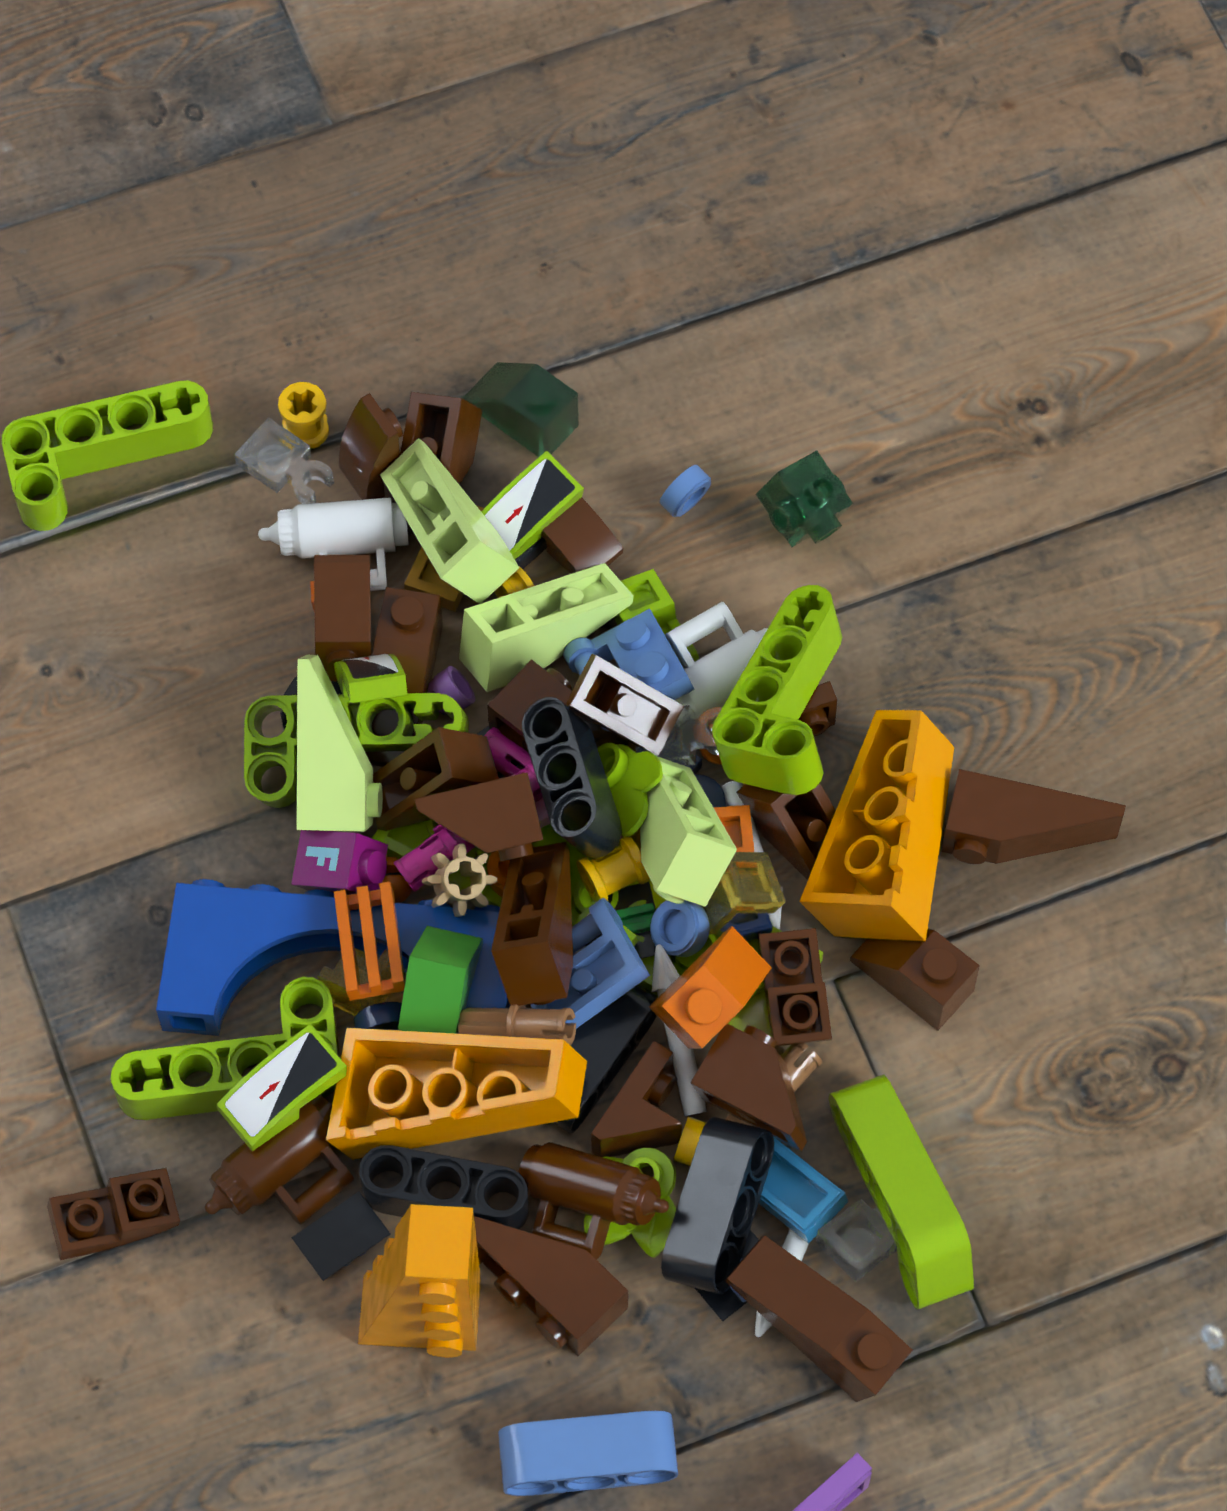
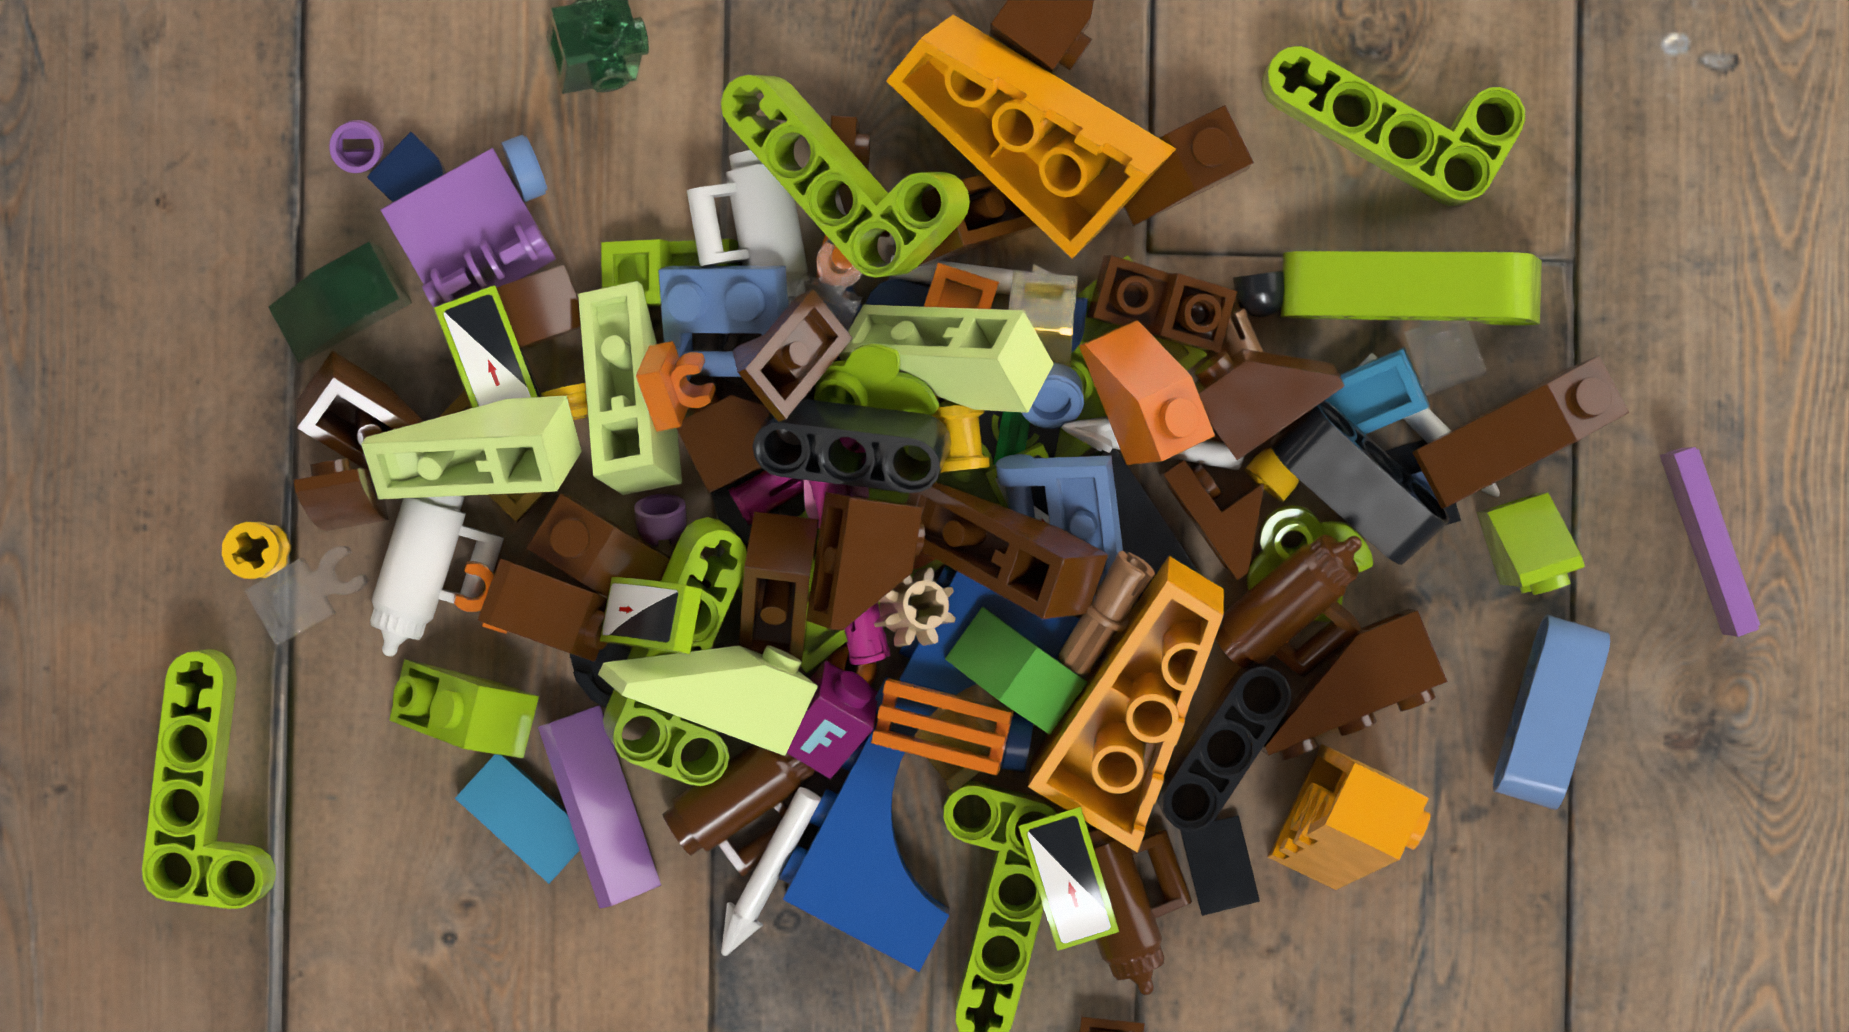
camera: 70 degrees left, 25 degrees up
none -> medium lavender hinge [329,120,384,173]
none -> dark blue tile [367,132,446,202]
none -> medium lavender hinge [380,147,556,307]
none -> lime slope [389,659,539,758]
none -> dark azure tile [455,754,580,884]
none -> medium lavender tile [538,705,661,908]
none -> orange tile [636,341,716,432]
none -> reddish brown piece [662,744,815,877]
none -> white piece [721,787,821,956]
none -> black hinge [1233,271,1284,317]
none -> lime beam [1262,46,1525,206]
none -> lime slope [1476,492,1585,595]

